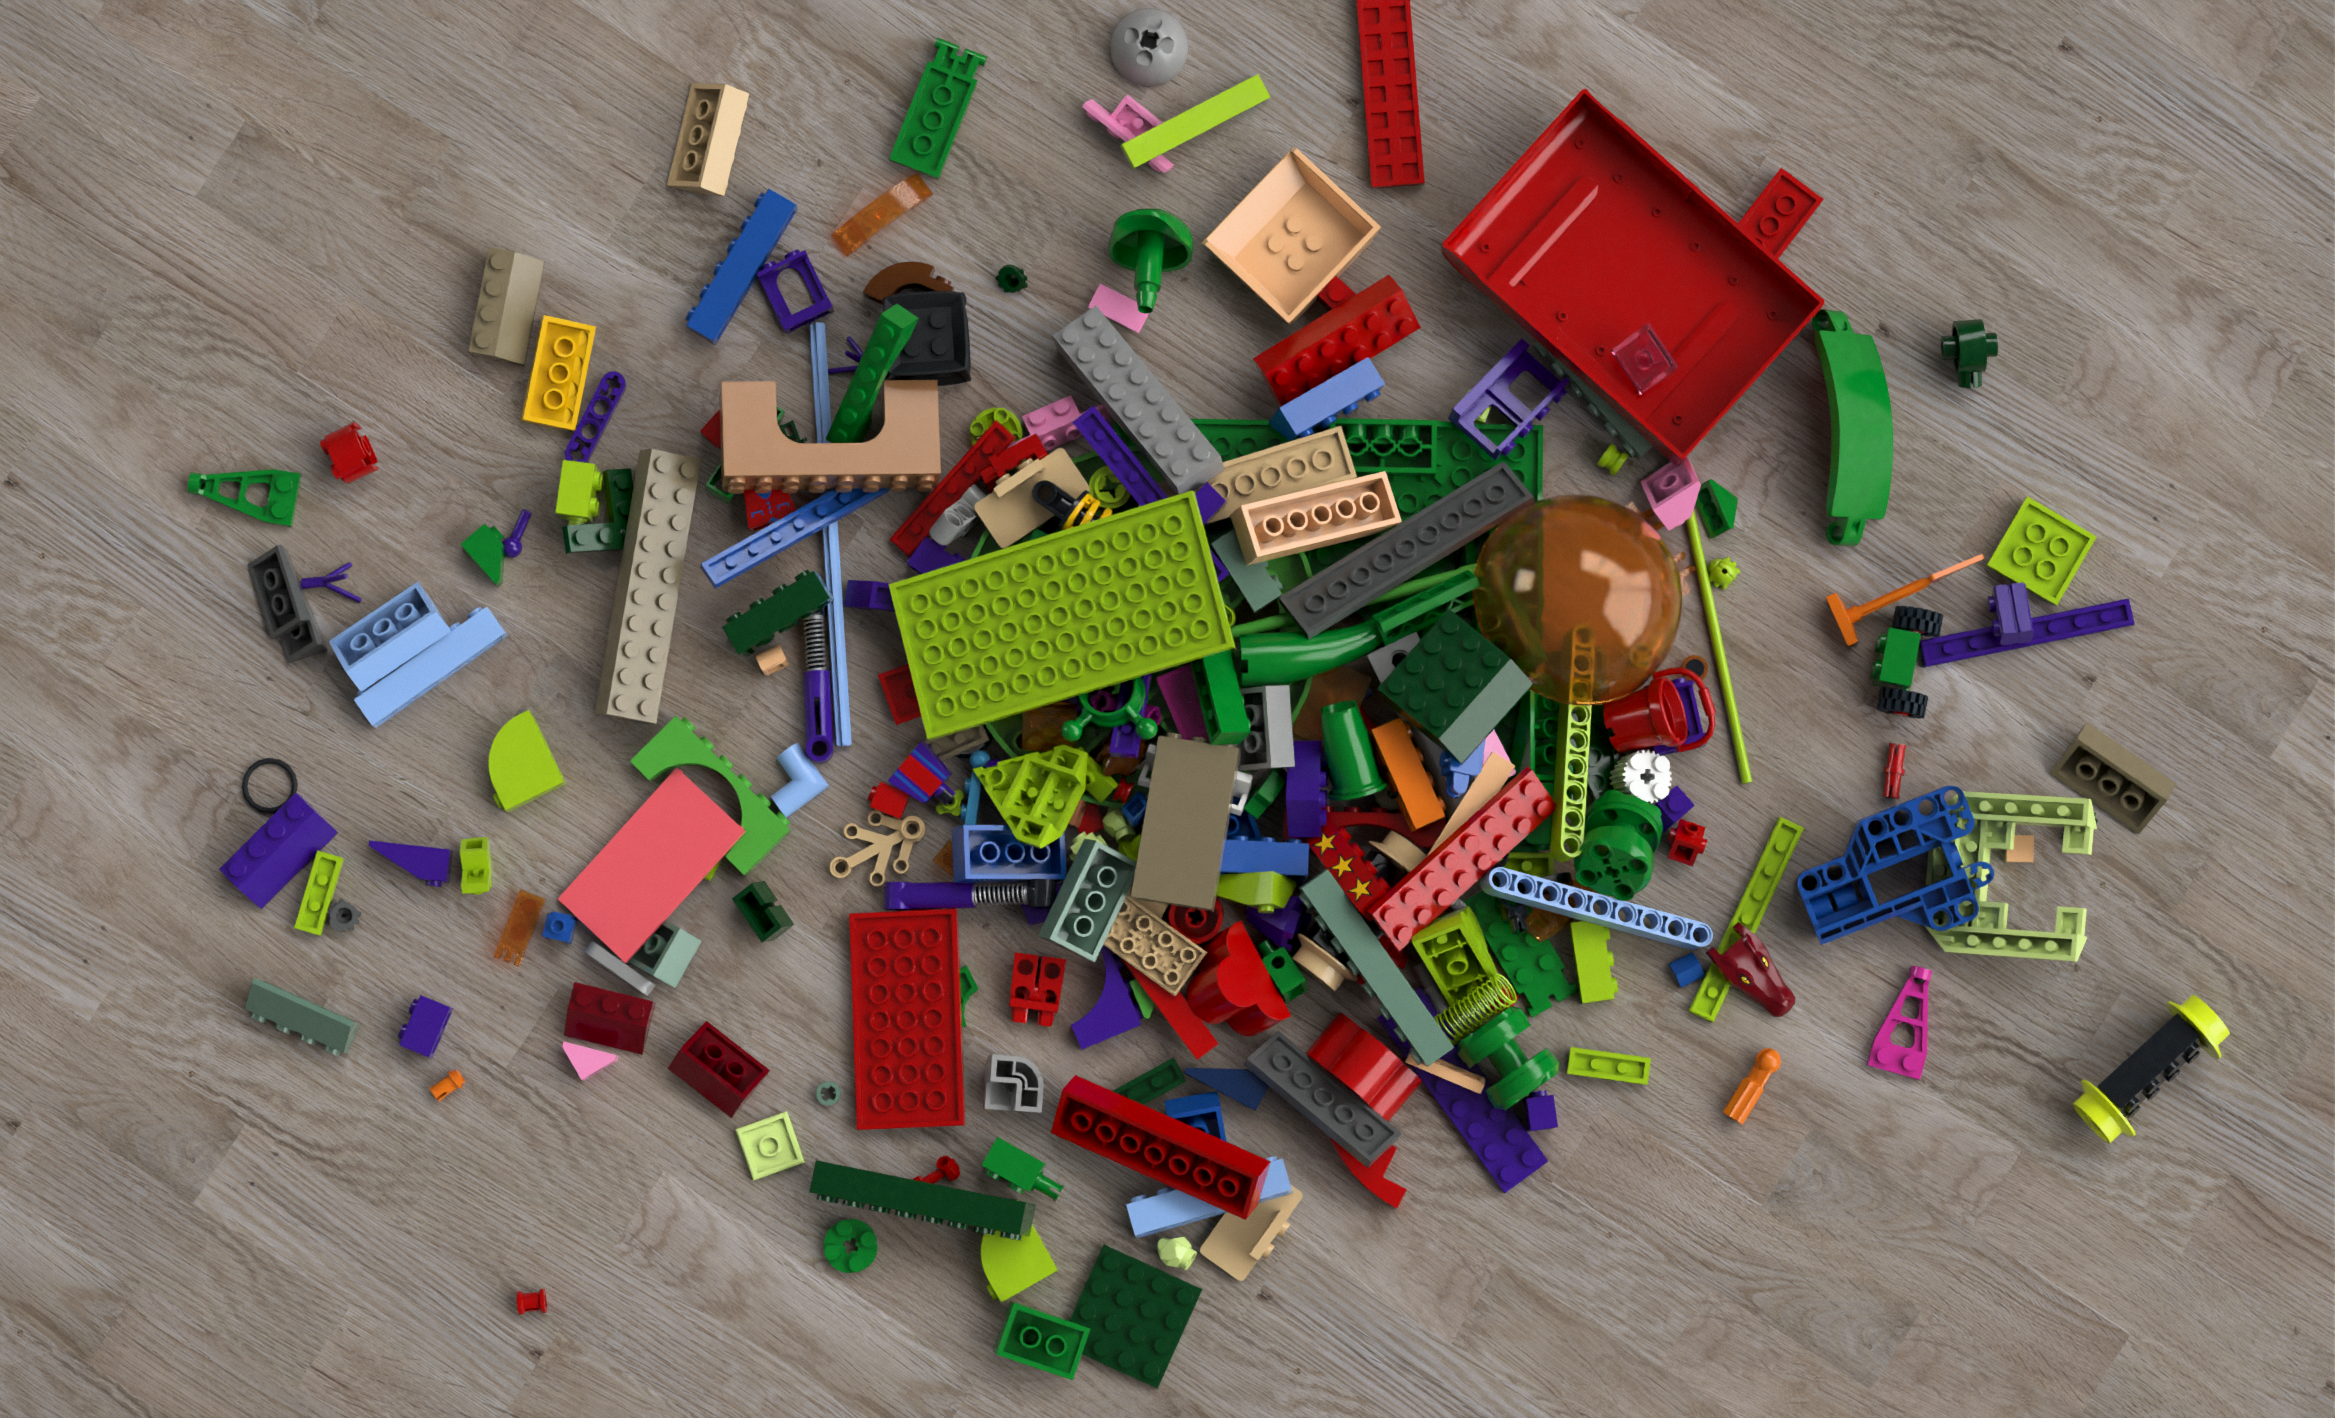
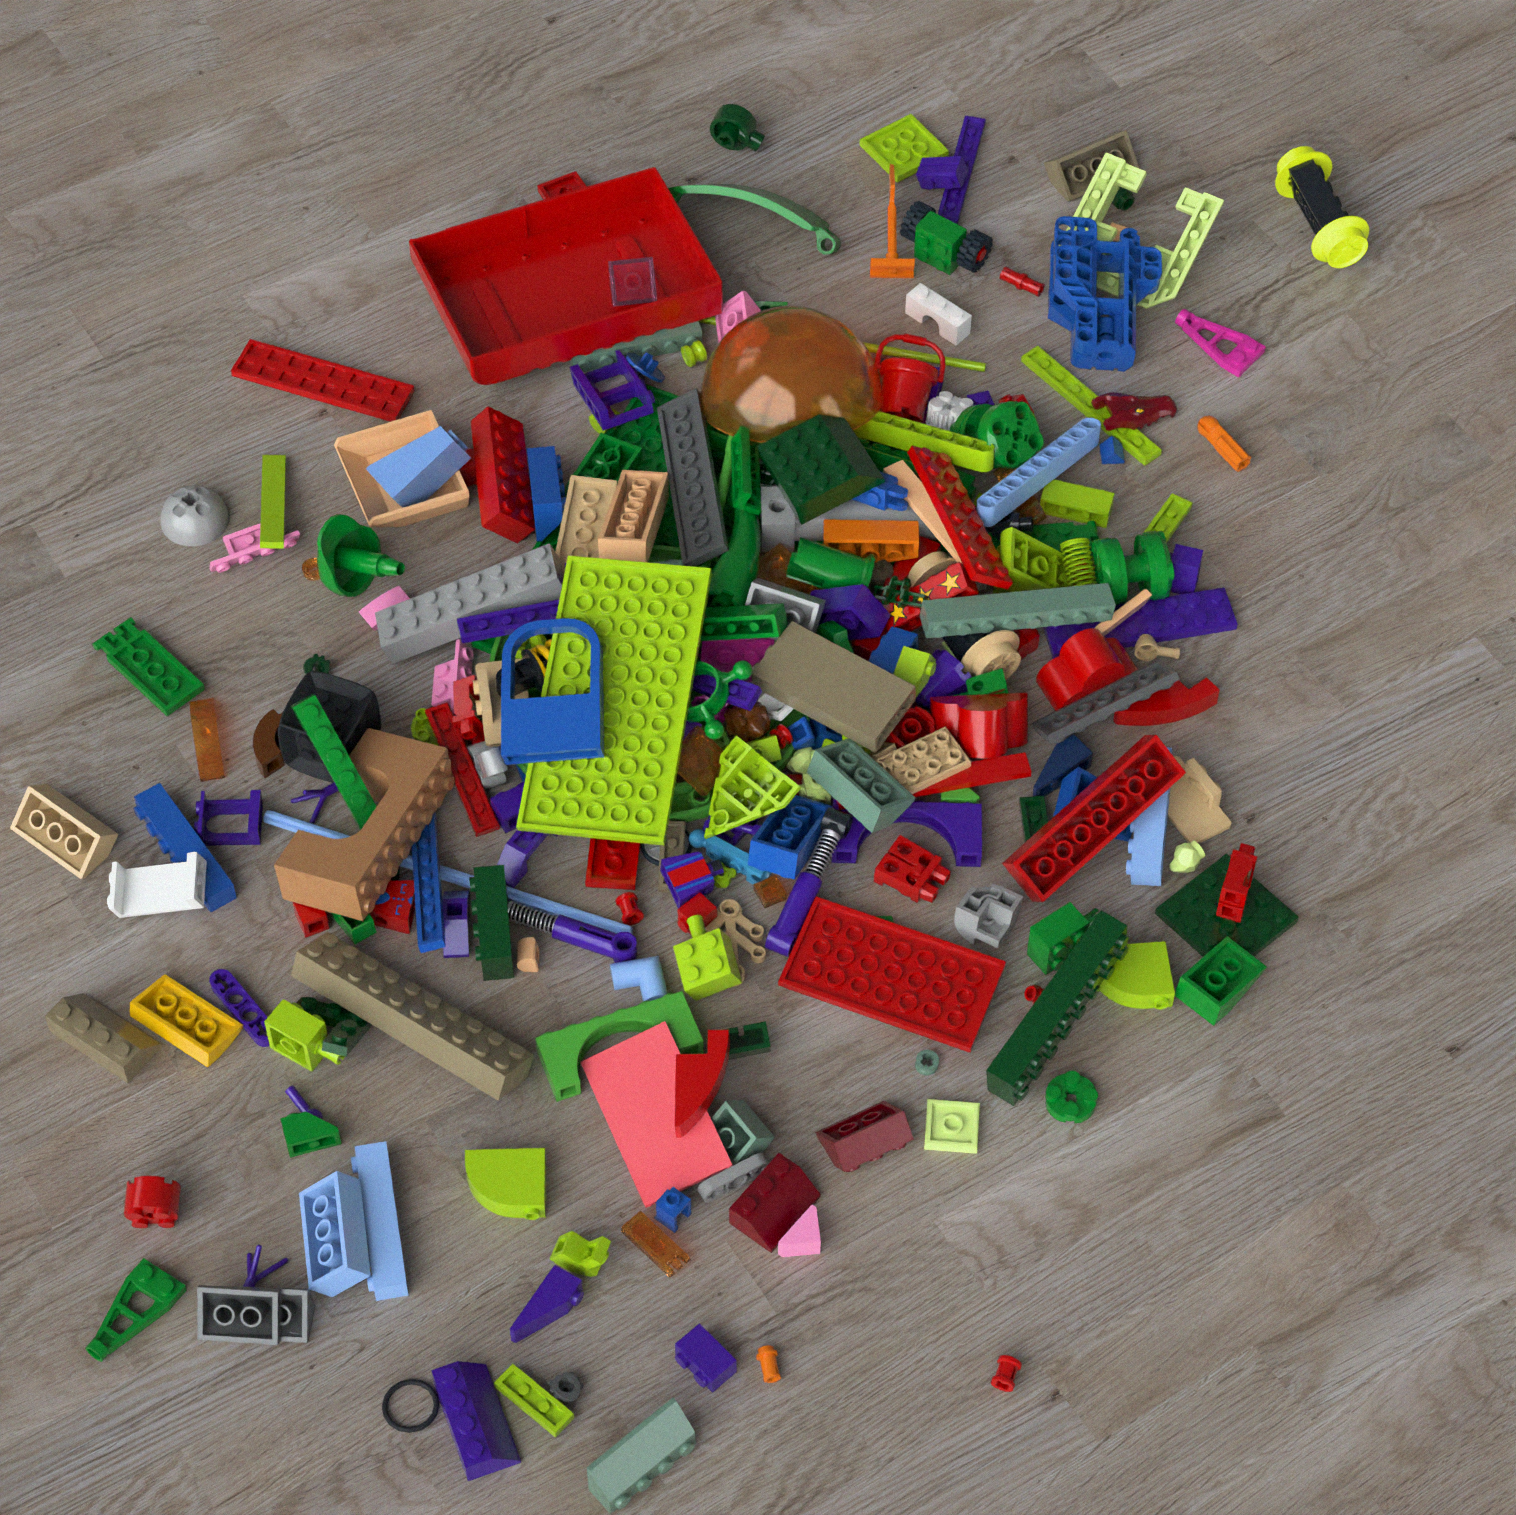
camera: 65 degrees left, 30 degrees down
none -> white panel [107,852,207,918]
none -> clear orange bush [302,558,320,581]
none -> medium blue slope [366,426,471,508]
none -> dark purple slope [442,890,469,958]
none -> blue window [501,618,604,765]
none -> red bush [615,892,644,926]
none -> blue piece [626,353,665,383]
none -> lime brick [673,915,742,1001]
none -> red slope [674,1030,730,1138]
none -> dark green piece [873,576,928,609]
none -> white arch [905,283,972,345]
none -> tan bar [1134,634,1180,661]
none -> red hips [1216,843,1258,923]

